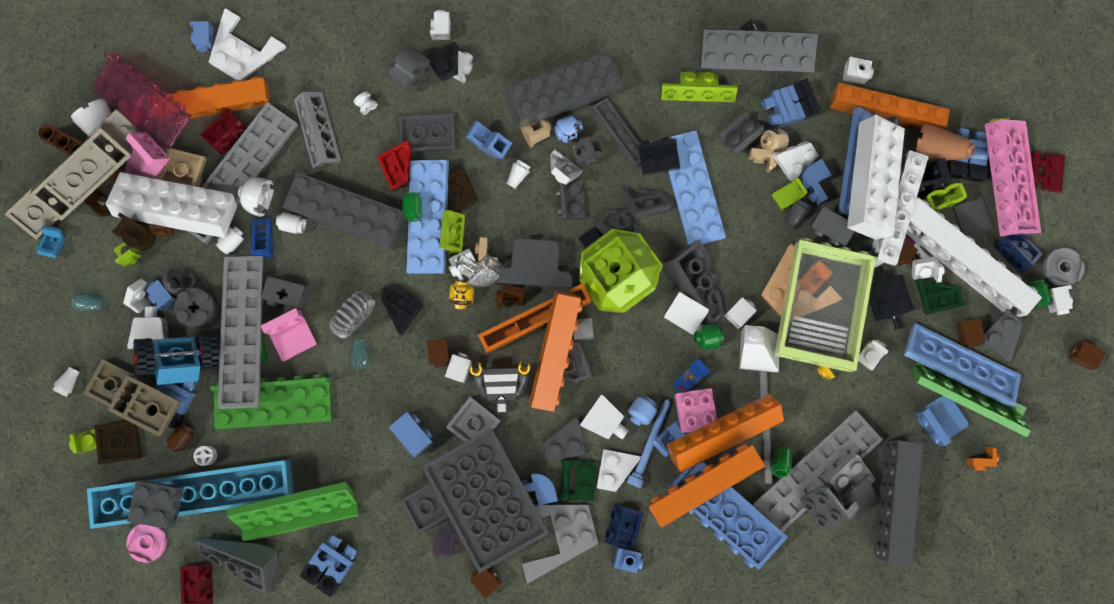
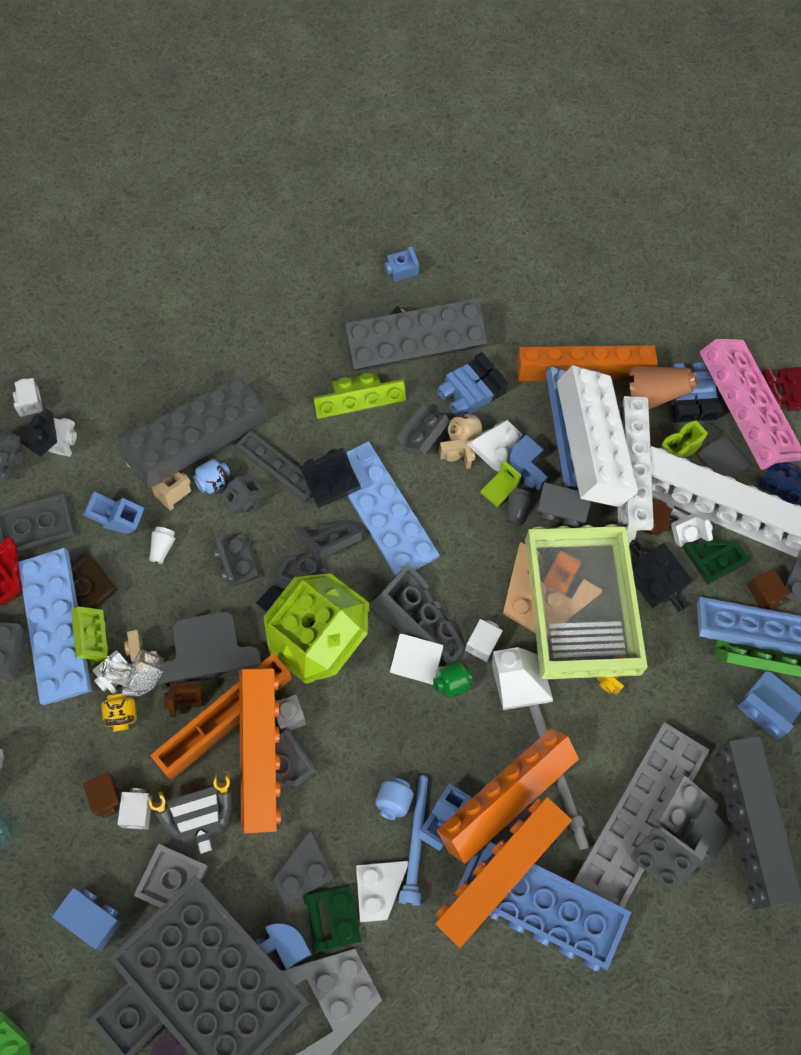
camera: 20 degrees left, 15 degrees down
black wing [381,284,424,336] -> none
green brick [403,192,422,222] -> none
white wing [550,149,583,185] -> none
white torso [580,395,629,439] -> none
dark blue bracket [605,504,644,551] -> none
medium blue brick [613,547,644,573] -> none
blue leg [672,358,710,393] -> none
bright pink bracket [675,388,717,433] -> none
green brick [771,446,793,477] -> none
white brick [843,57,874,84] -> none
white bracket [858,340,889,371] -> none
black bracket [917,158,951,196] -> none

